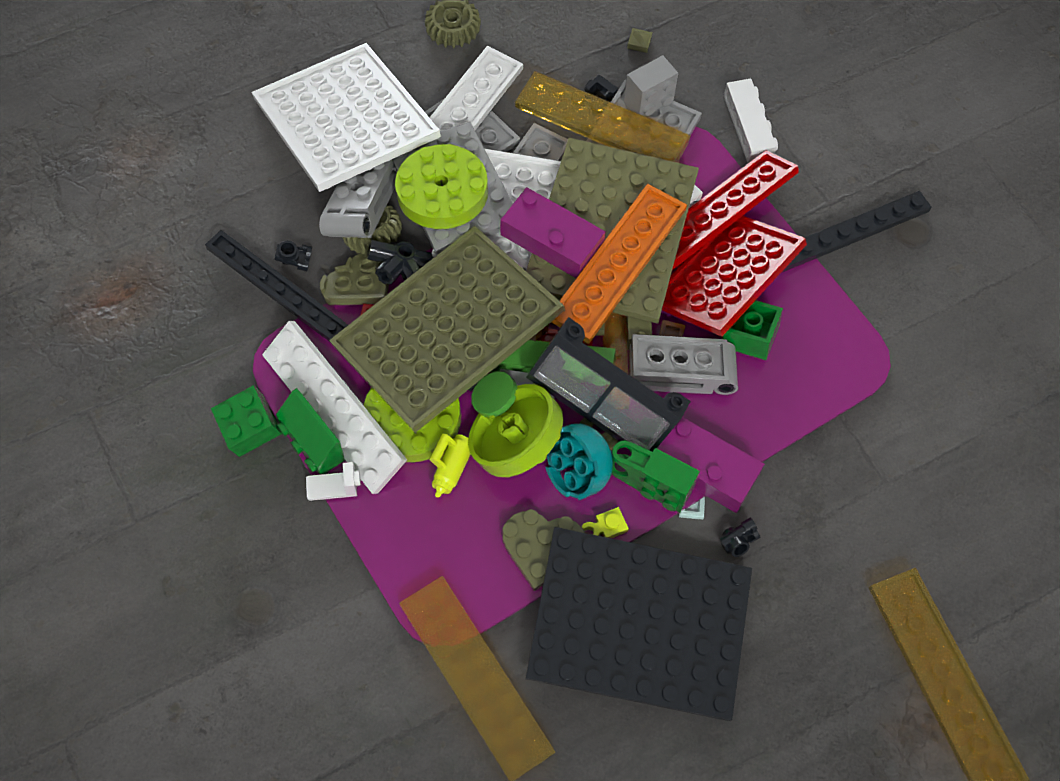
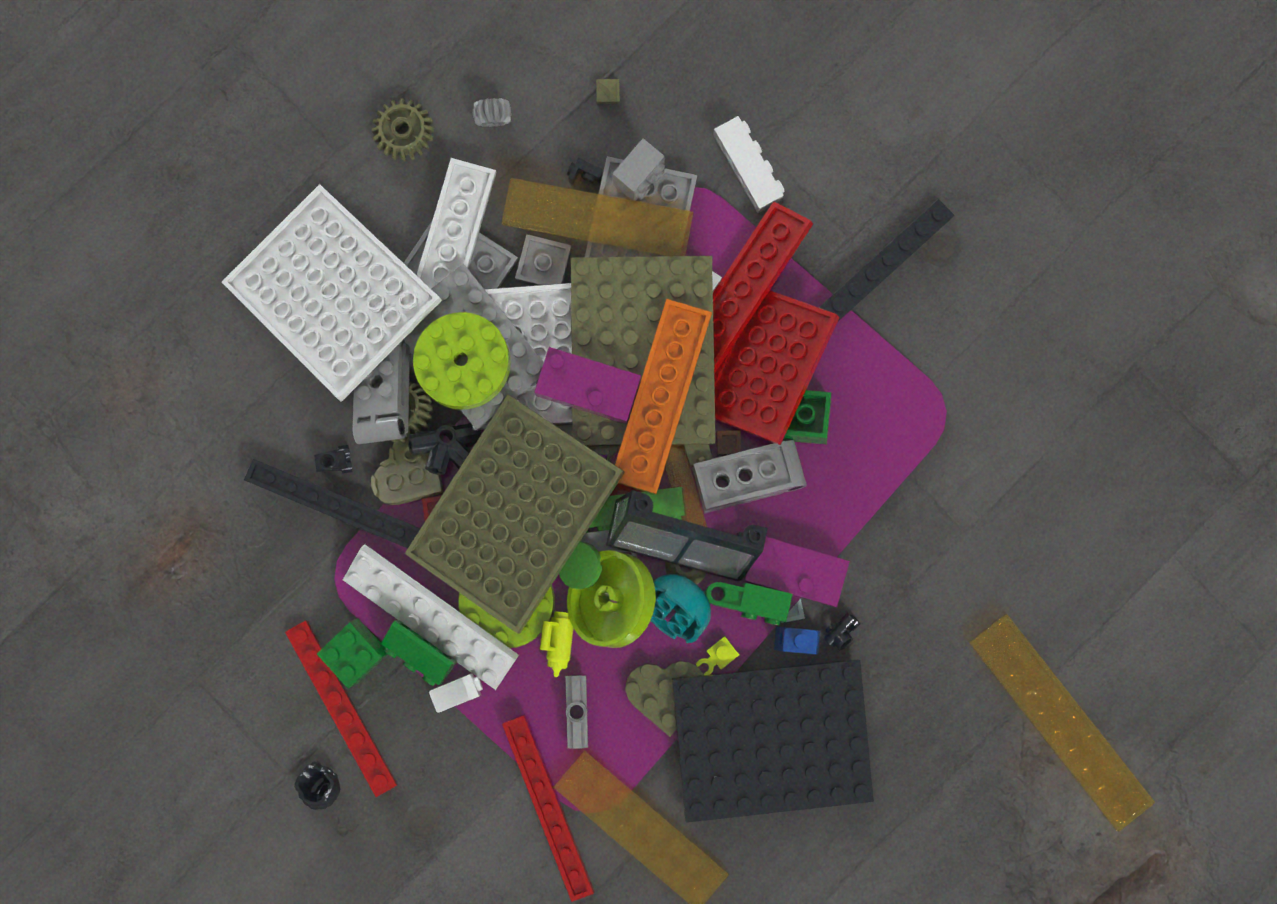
camera: 15 degrees left, 20 degrees up
none -> red plate [285,620,398,797]
none -> black hair [294,761,341,810]
none -> light grey gear [473,98,512,127]
none -> red plate [502,714,595,902]
none -> light grey piece [565,675,588,749]
none -> blue torso [774,627,820,654]

